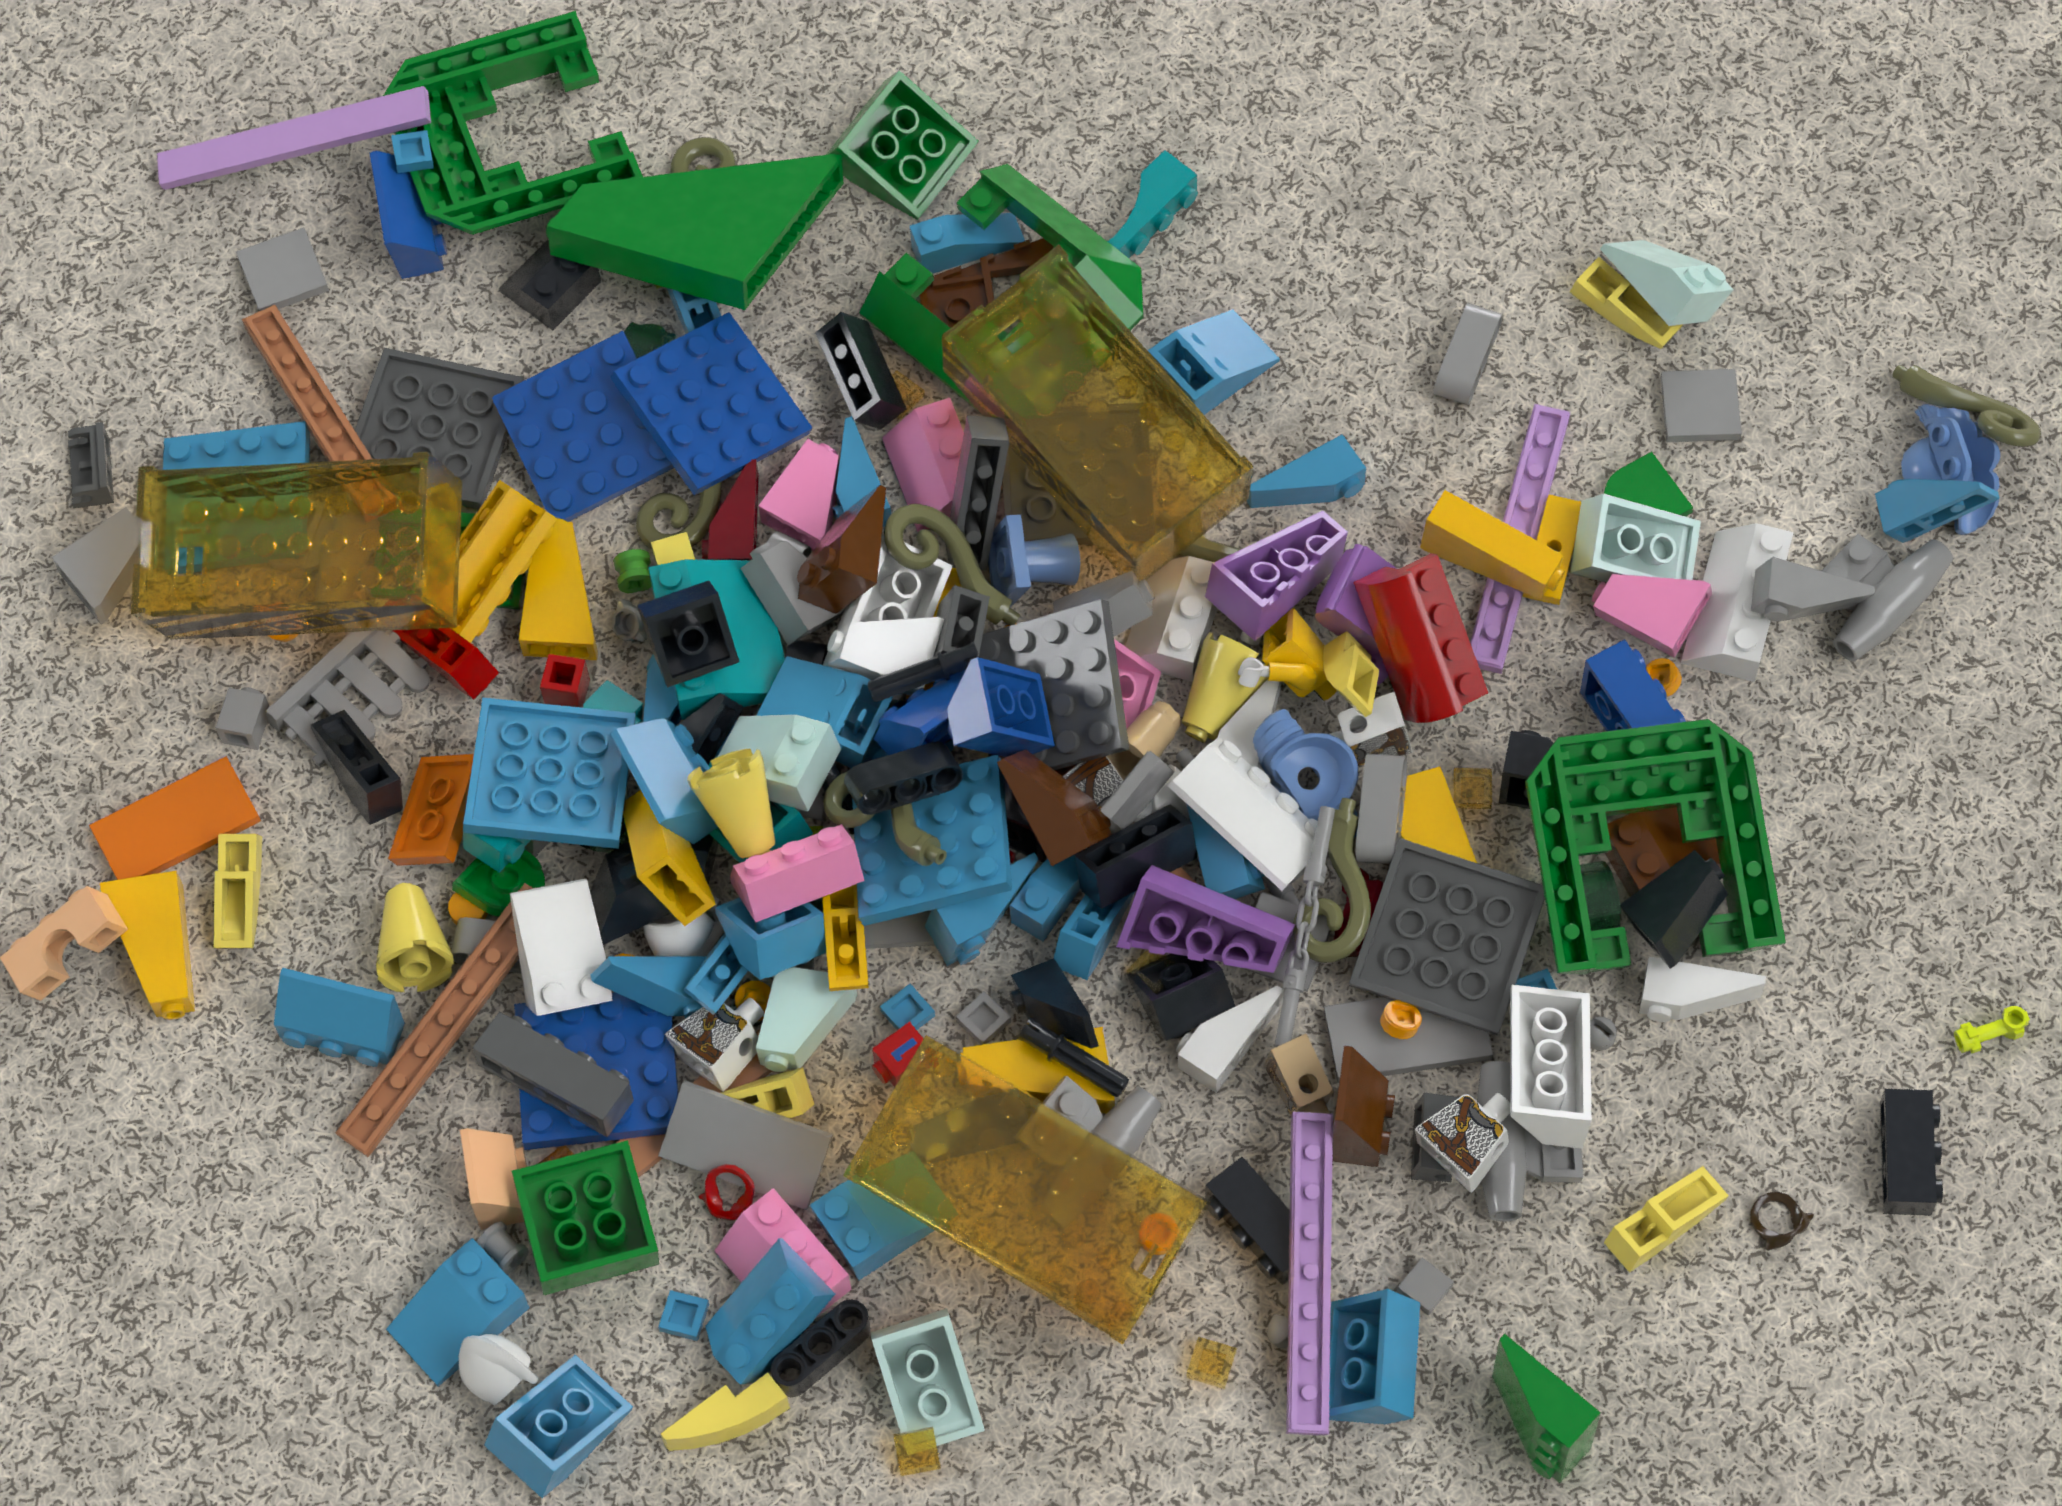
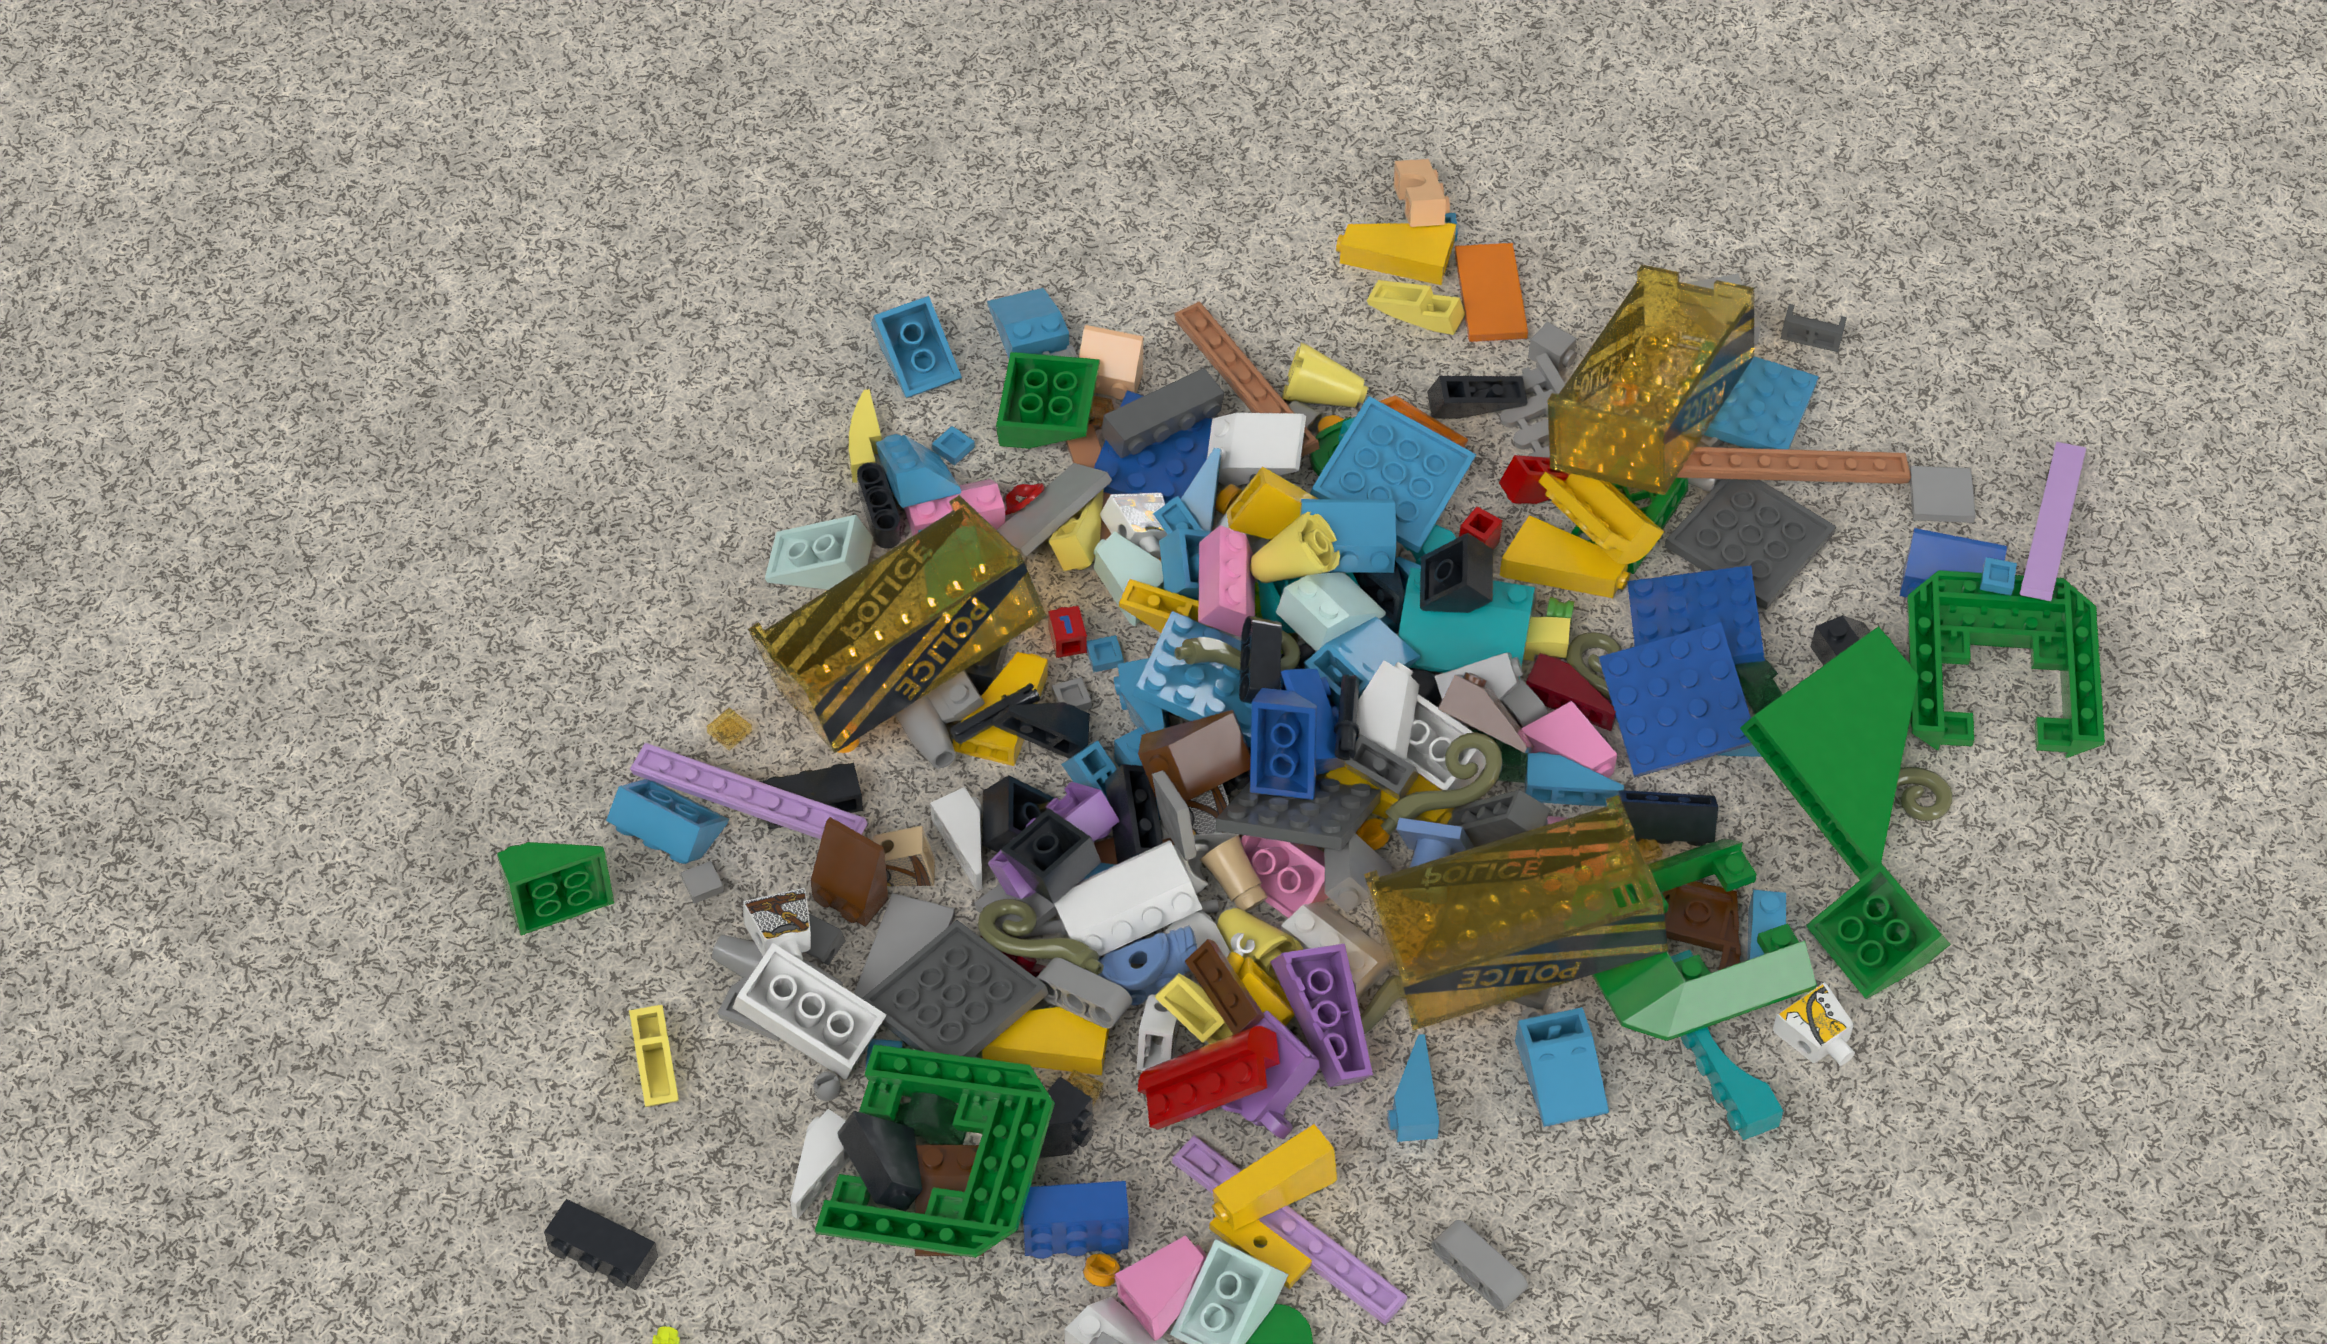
camera: 110 degrees right, 10 degrees down
dark azure slope [274,968,405,1067] -> none
white piece [458,1334,539,1406] -> none
clear yellow tile [893,1427,941,1476] -> none
light grey piece [1274,806,1335,1047] -> none
light orange tile [1380,1000,1422,1039] -> none
dark brown piece [1750,1192,1814,1251] -> none
none -> black slope [1001,808,1101,904]
none -> reddish brown plate [1185,939,1265,1035]
none -> torso [1773,982,1855,1066]

